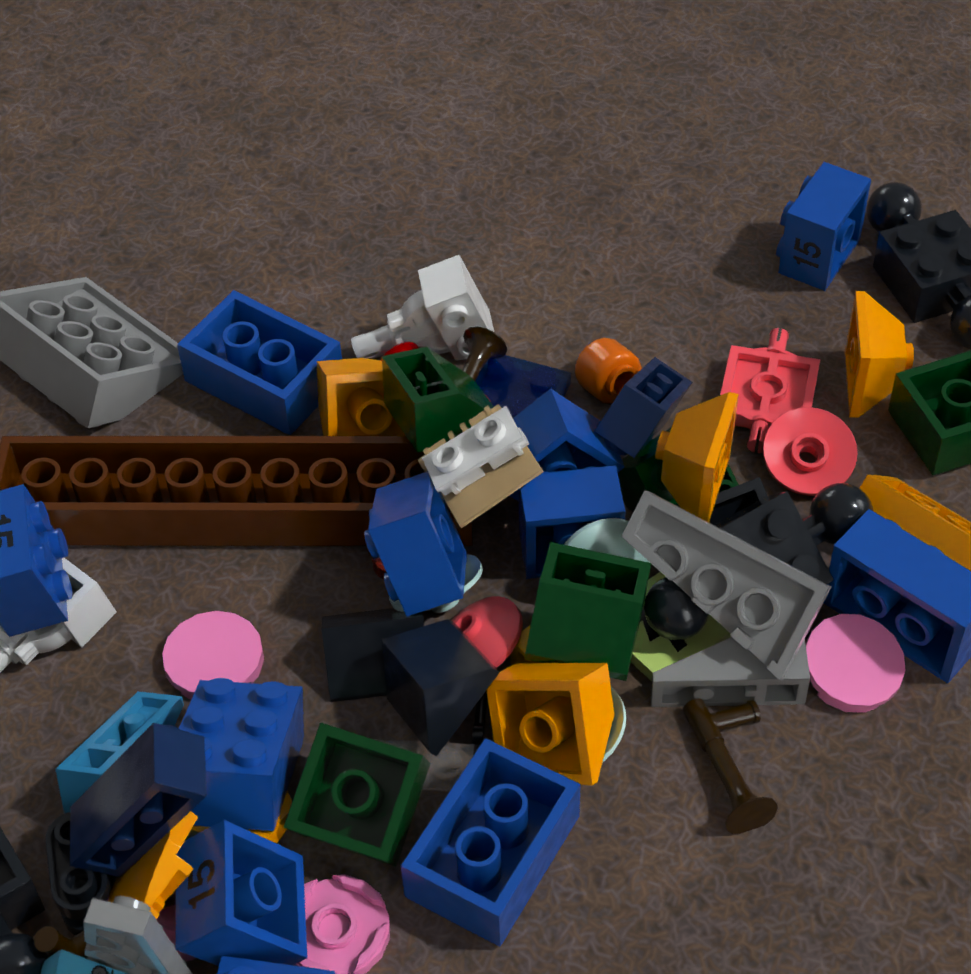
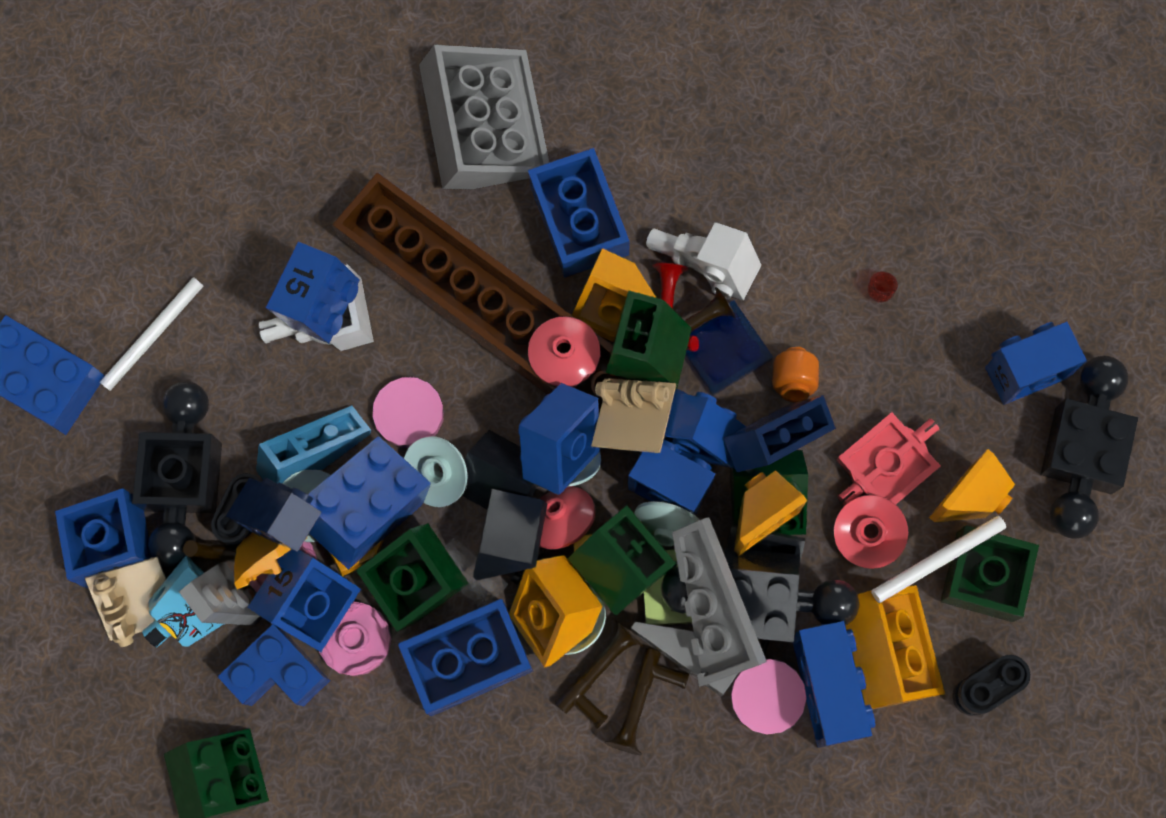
camera: 40 degrees right, 25 degrees up
white hinge [422,406,530,496] -> none
none -> light aqua dish [404,436,468,507]
none -> coral dish [528,317,600,387]
none -> dark brown piece [555,620,644,729]
none -> clear red hinge [868,271,898,303]
none -> white bar [871,516,1006,603]

